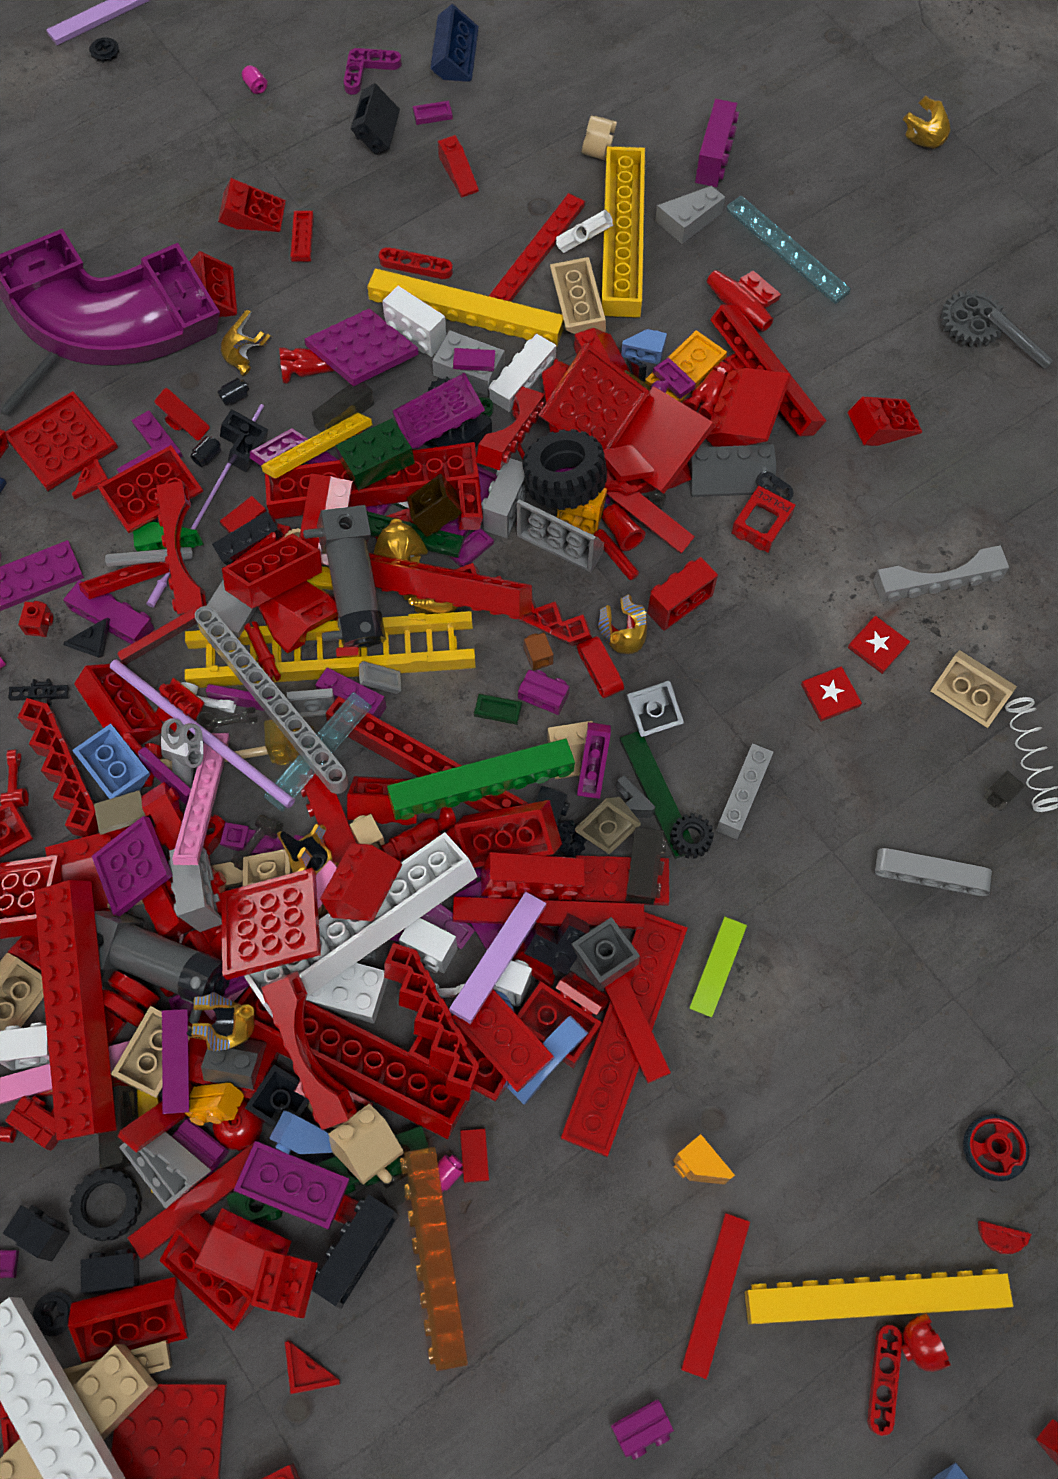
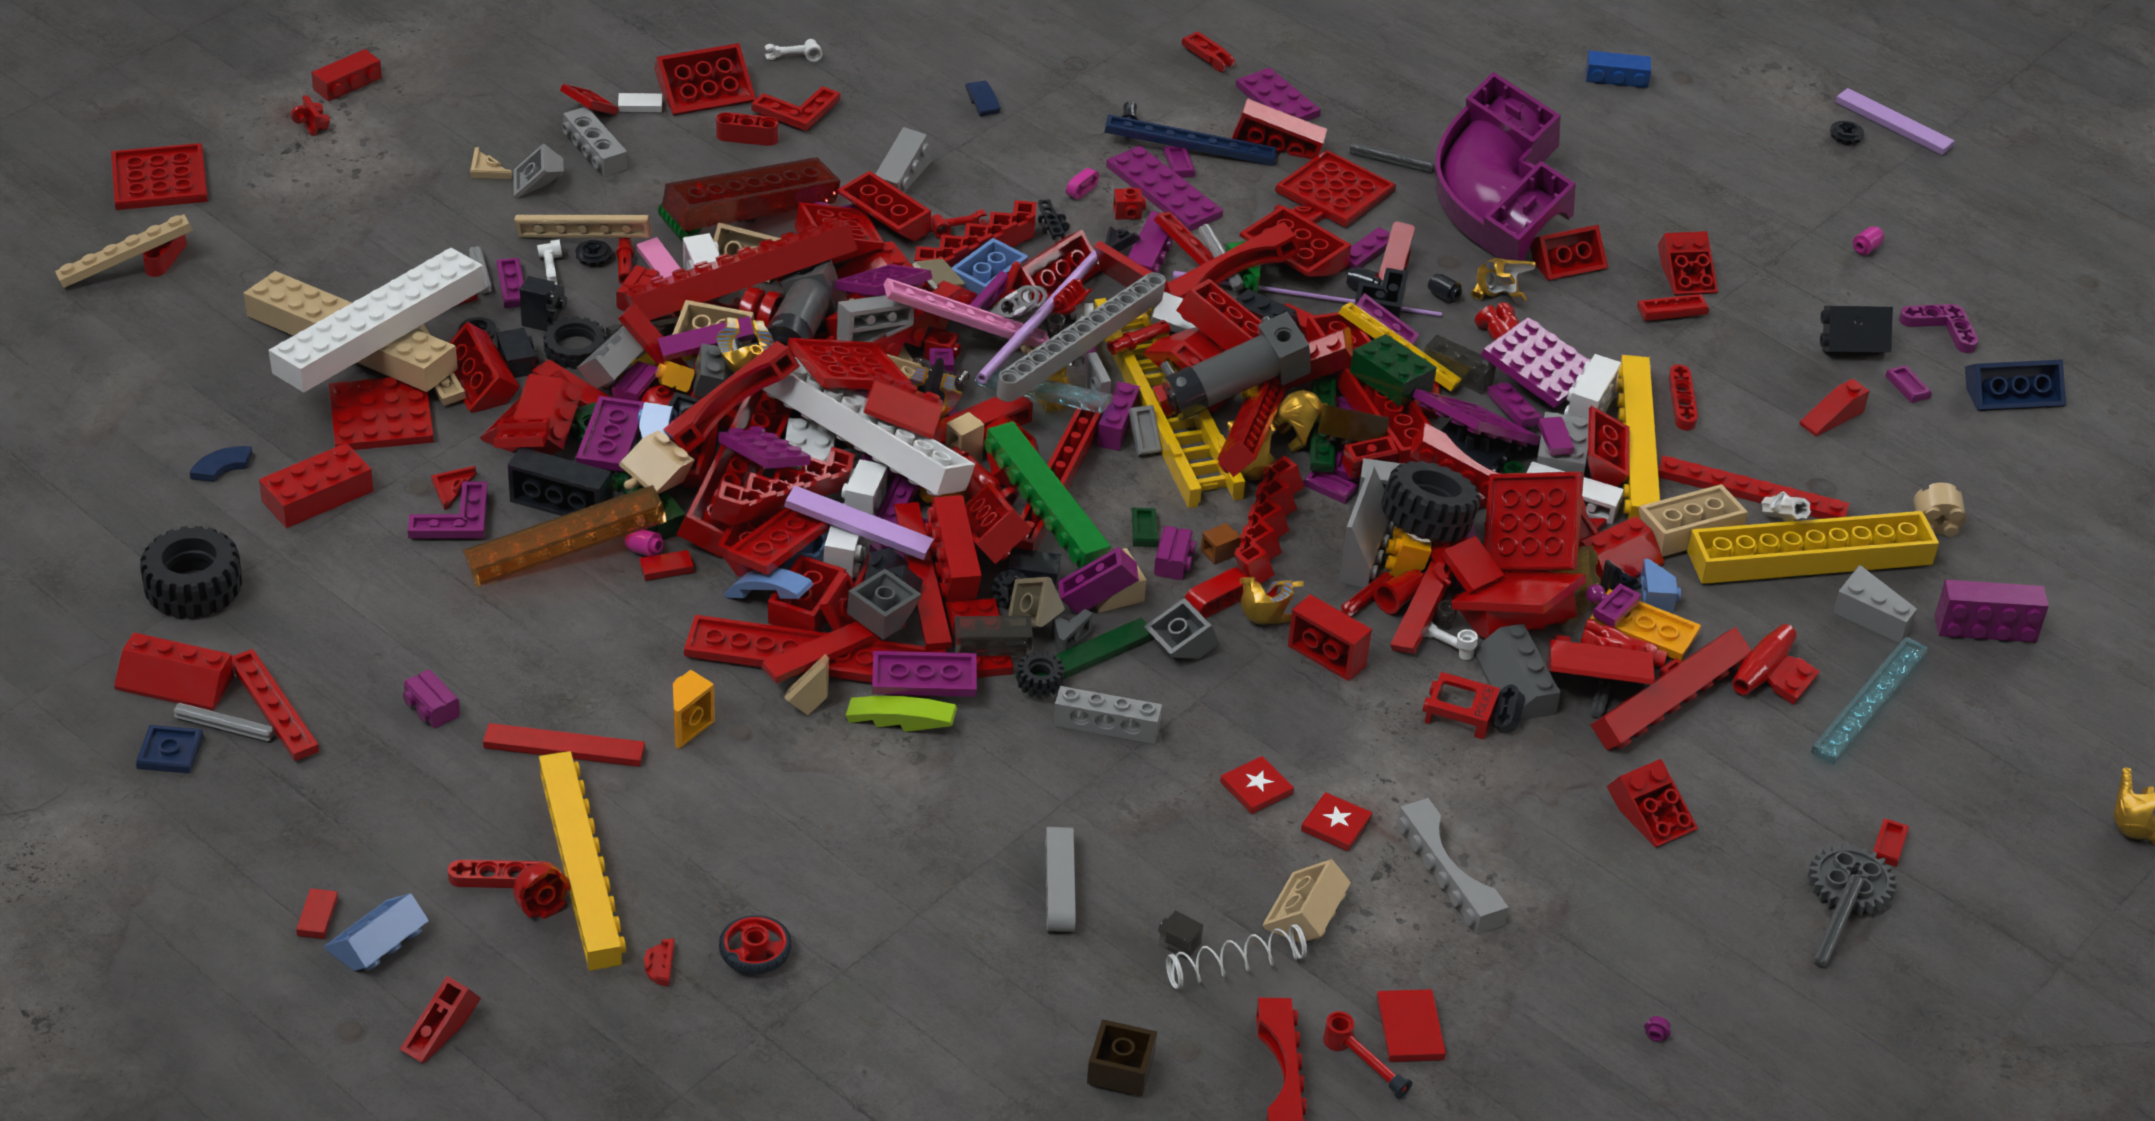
camera: 75 degrees right, 25 degrees down
none -> magenta plate [408,481,488,539]
none -> magenta plate [718,426,811,469]
none -> tan slope [785,654,829,715]
none -> magenta plate [872,651,977,697]
none -> white brick [1424,621,1478,660]
none -> magenta plate [1487,383,1542,428]
none -> red slope [1588,406,1629,487]
none -> red tile [1873,818,1909,867]

